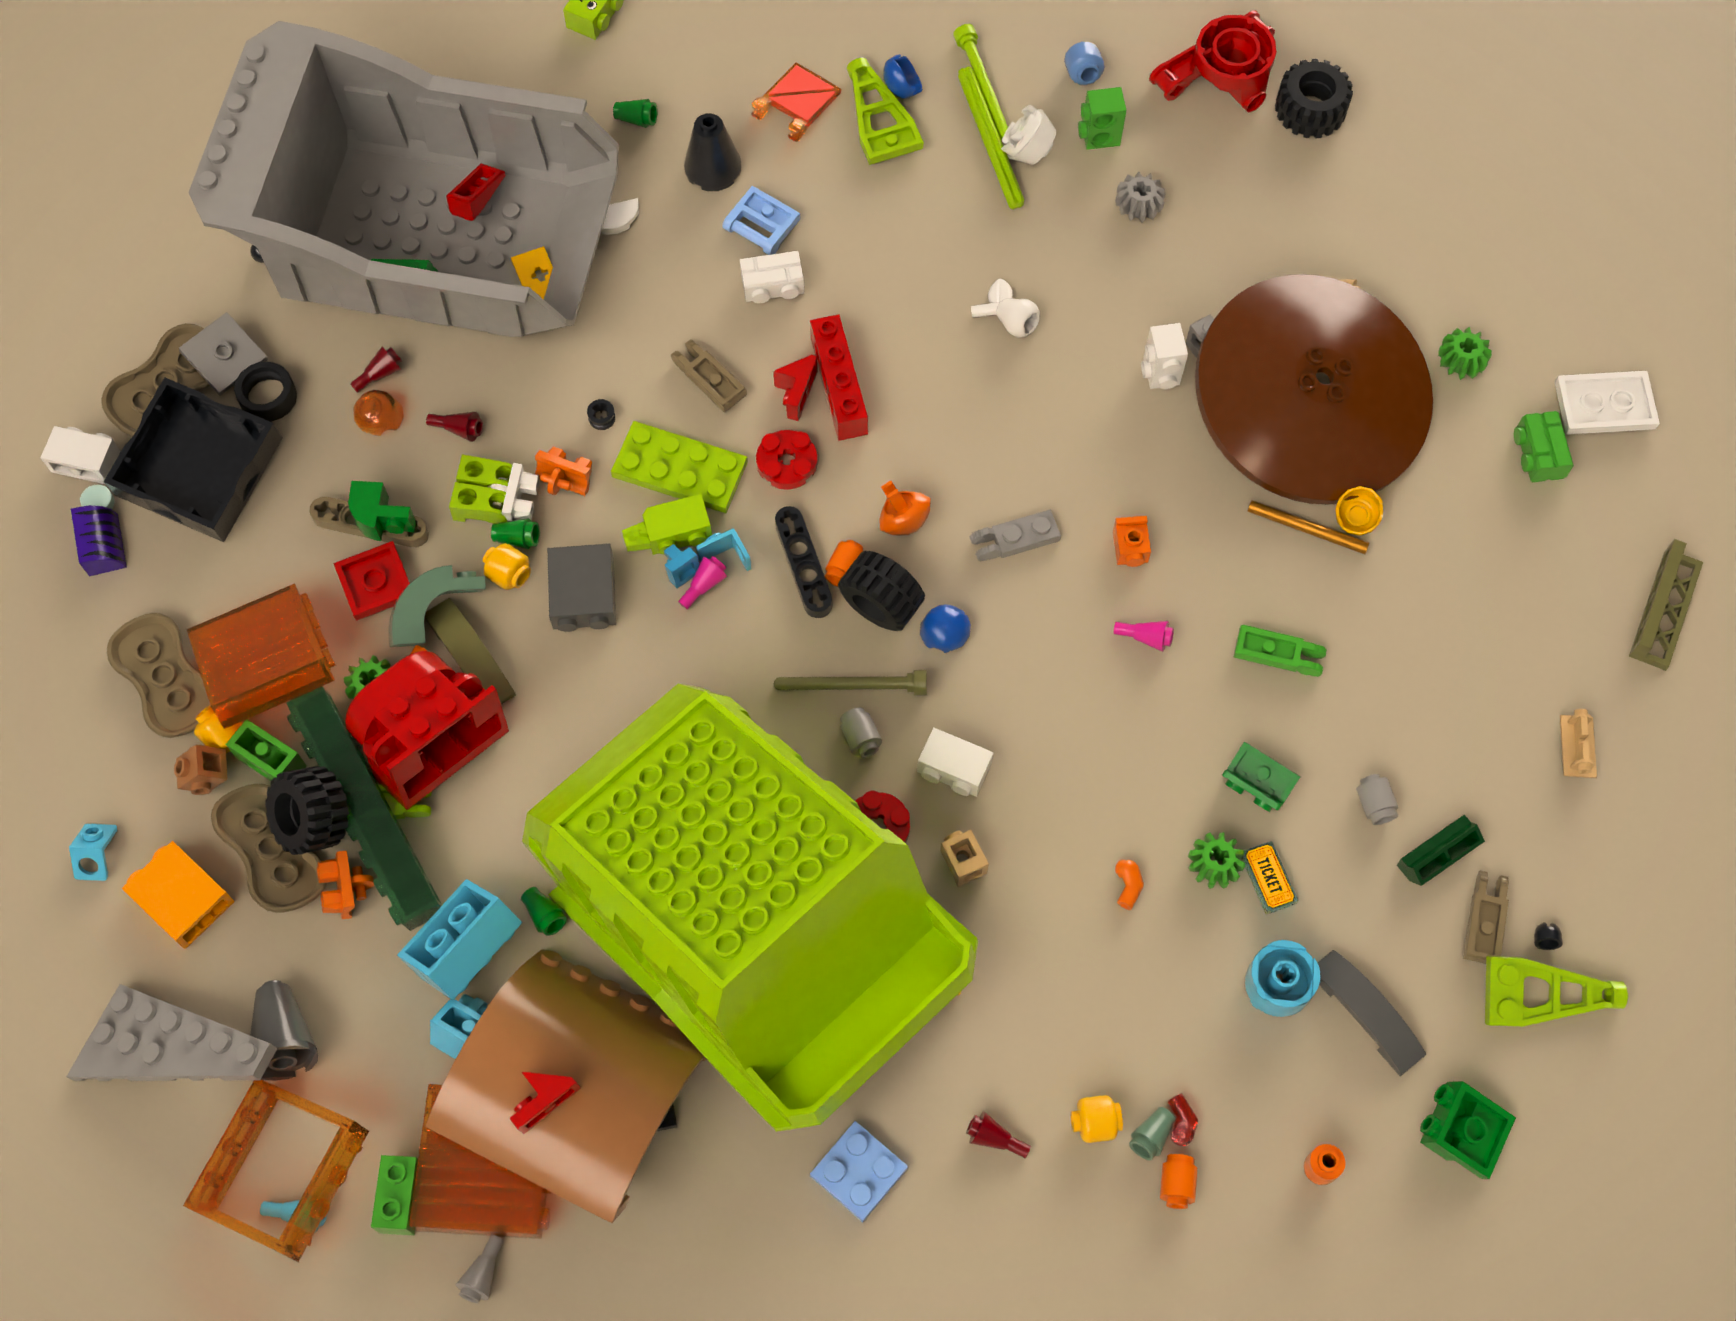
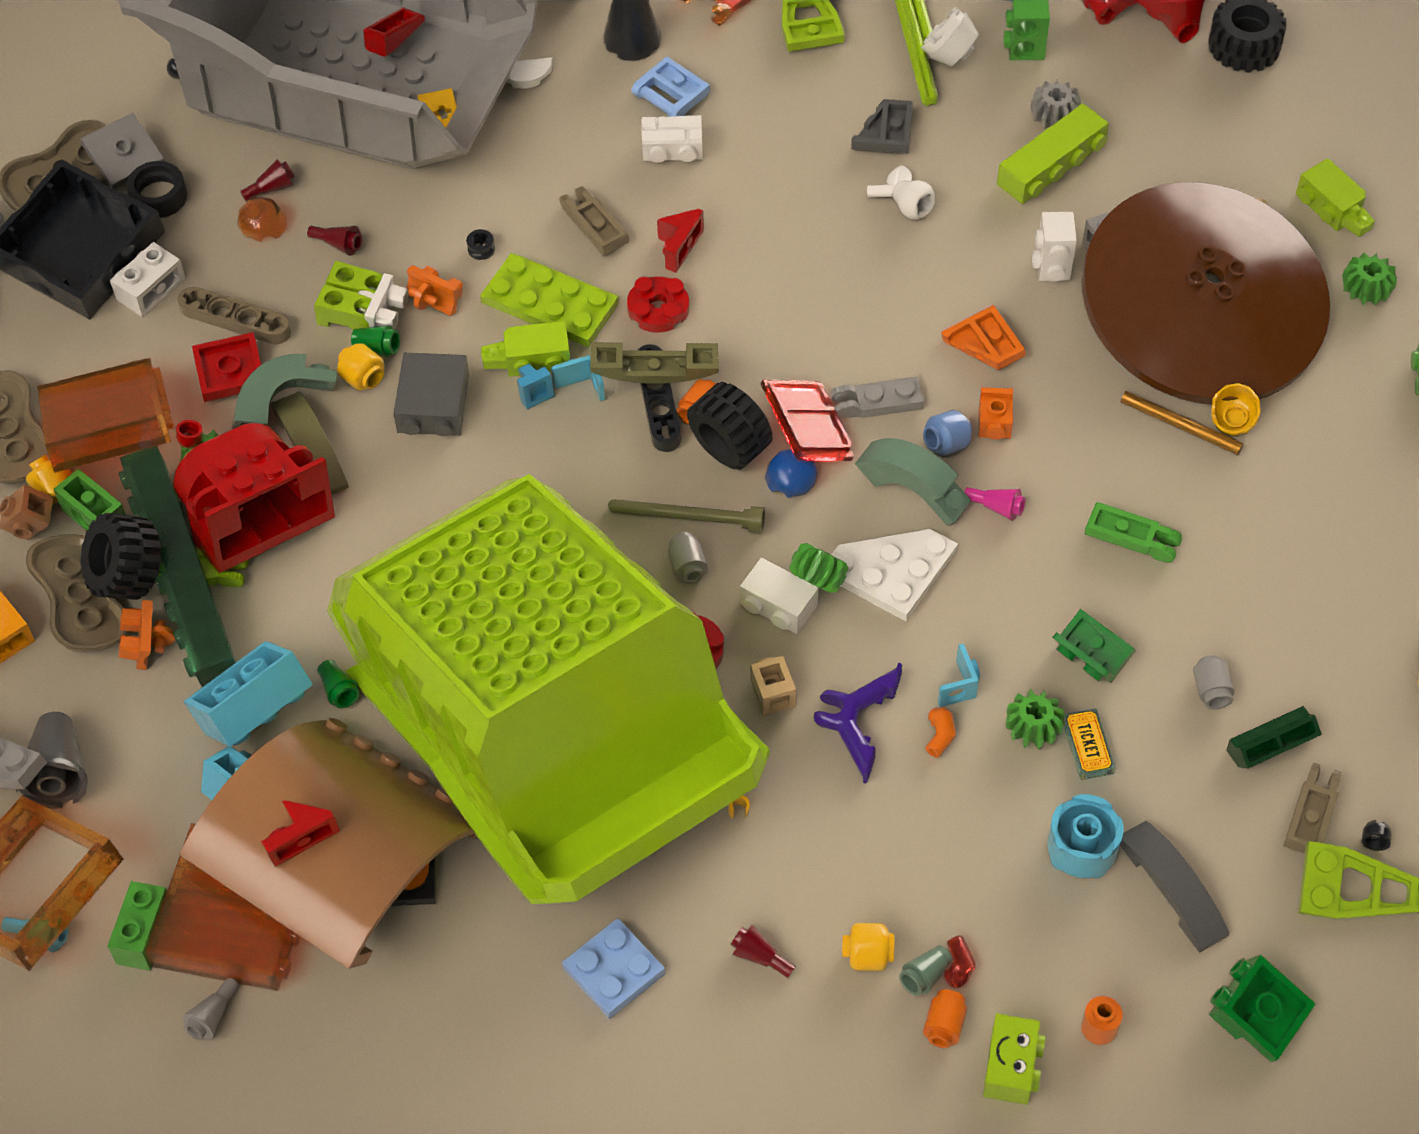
camera: 10 degrees right, 10 degrees down
green brick [348,481,416,541] -> none
dark pink cone [678,556,727,610] -> none
red brick [810,314,868,441] -> none
orange piece [879,481,931,536] -> none
none -> white brick [110,242,186,317]
none -> red hinge [176,420,203,449]
none -> olive slope [590,342,719,384]
none -> clear red piece [760,379,854,461]
none -> bright green gear [789,543,849,593]
none -> dark purple piece [813,663,902,784]
none -> white plate [831,529,958,622]
none -> dark grey wing [851,99,913,153]
none -> sand green arch [855,438,971,525]
none -> medium blue head [923,410,972,456]
none -> medium azure bracket [938,644,980,707]
none -> orange wing [941,305,1026,370]
none -> lime brick [983,1013,1045,1105]
none -> lime brick [997,103,1109,204]
none -> lime hinge [1295,158,1375,237]

